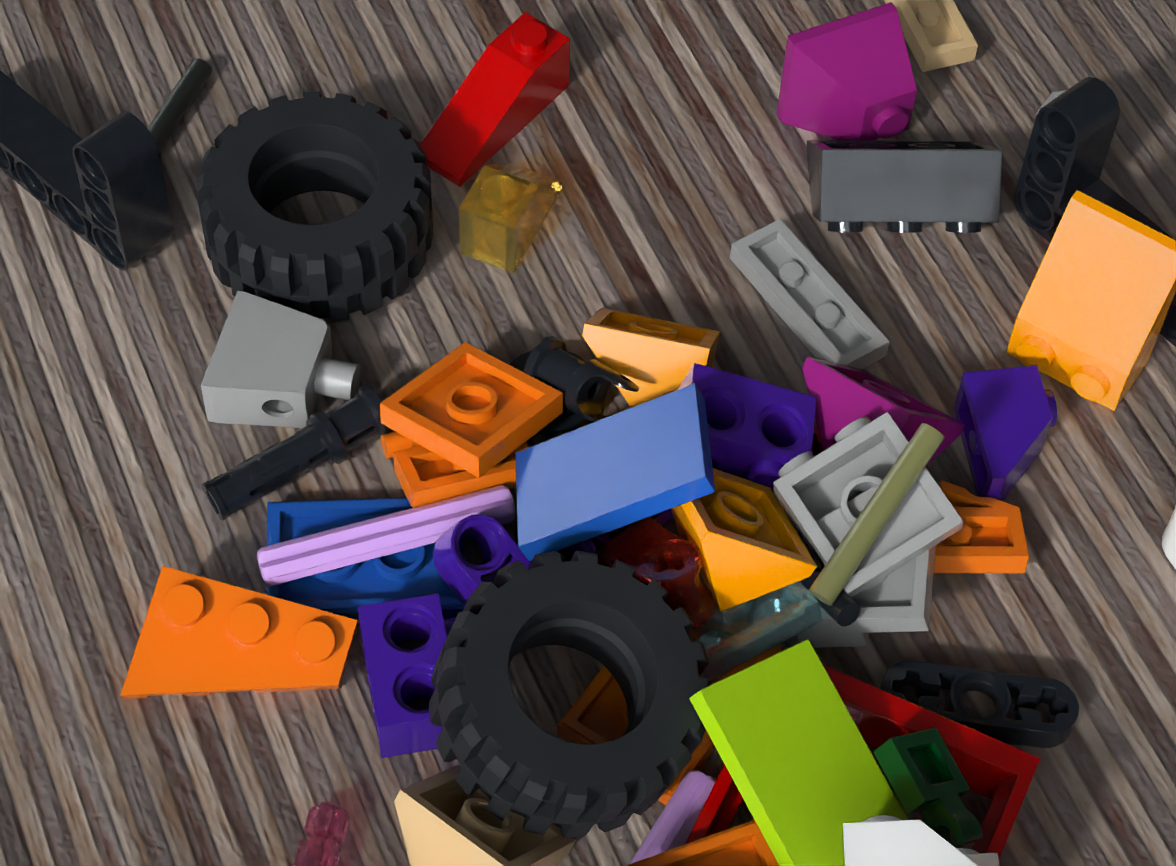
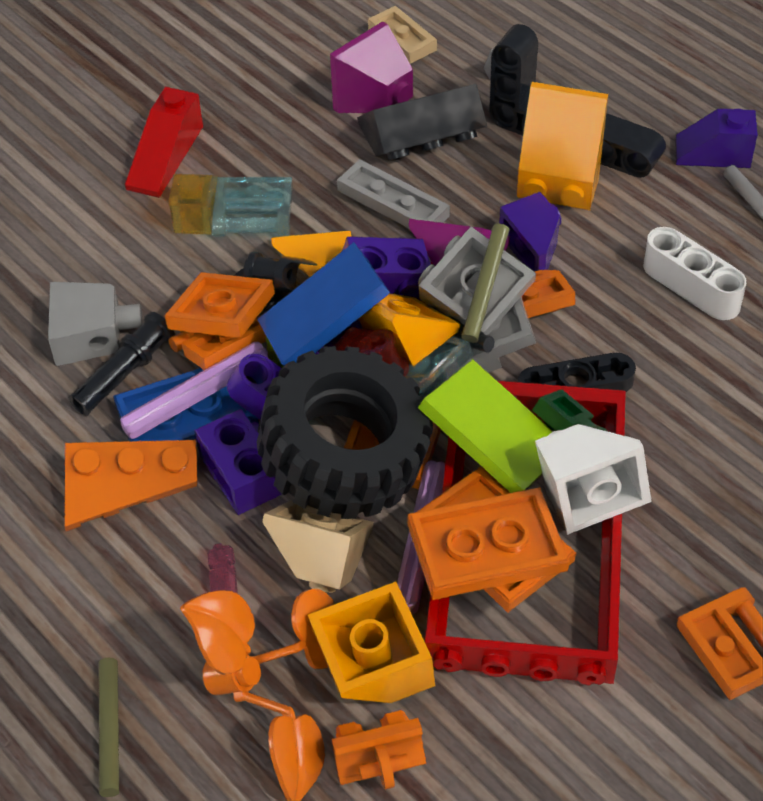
camera: 15 degrees left, 5 degrees down
black tyre [197,92,433,324] -> none
none -> clear light blue plate [212,177,293,237]

